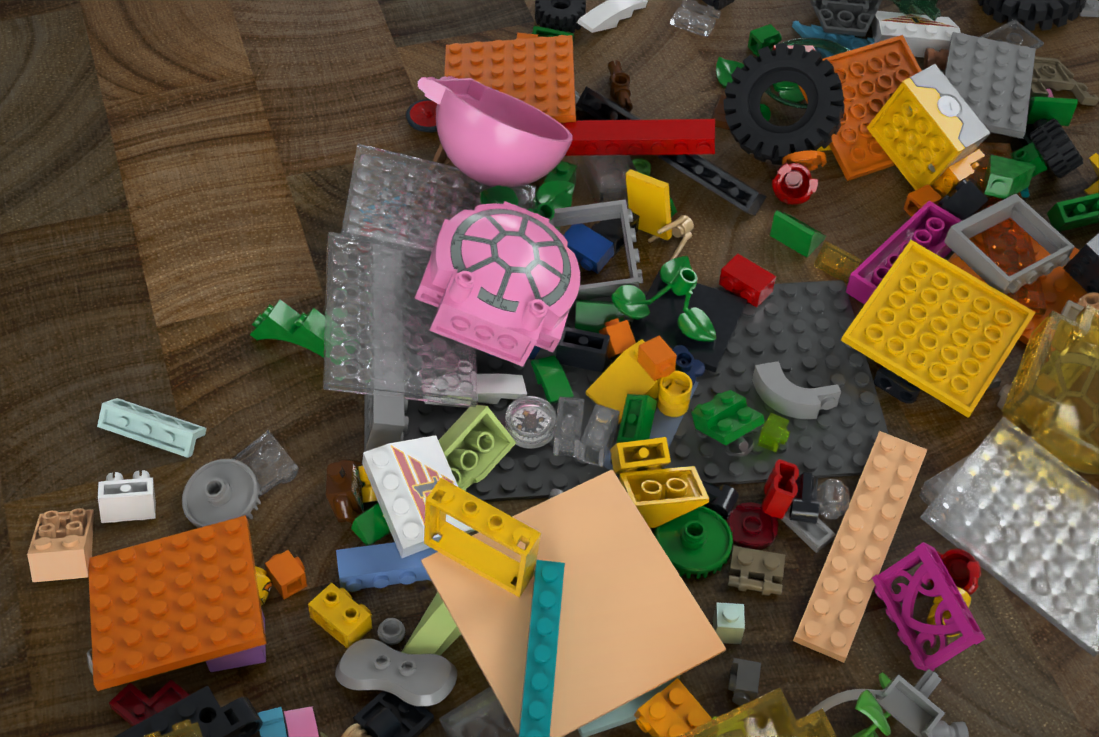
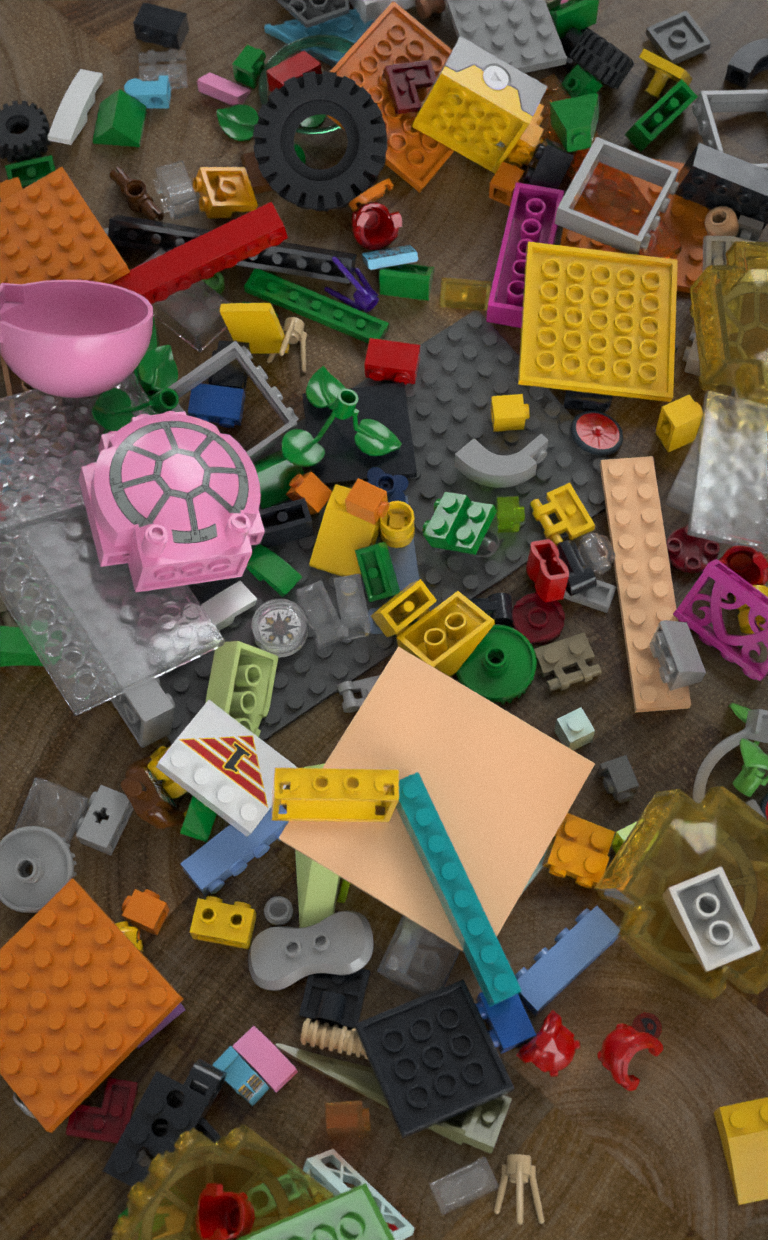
camera: 25 degrees left, 15 degrees up
none -> light grey brick [75,785,134,856]
none -> green slope [92,89,147,147]
none -> medium azure leg [124,75,171,108]
none -> clear brick [153,161,199,221]
none -> light orange plate [193,167,258,218]
none -> bright pink slope [197,73,251,106]
none -> green plate [244,268,389,344]
none -> dark purple plant [324,257,379,313]
none -> lime leg [337,879,350,903]
none -> medium azure tile [362,245,418,270]
none -> dark red plate [383,60,436,115]
none -> yellow brick [490,394,530,432]
none -> yellow plate [530,483,595,546]
none -> wheel [570,410,623,456]
none -> light grey slope [650,620,706,691]
none -> yellow brick [655,394,703,452]
none -> dark red dish [666,523,720,573]

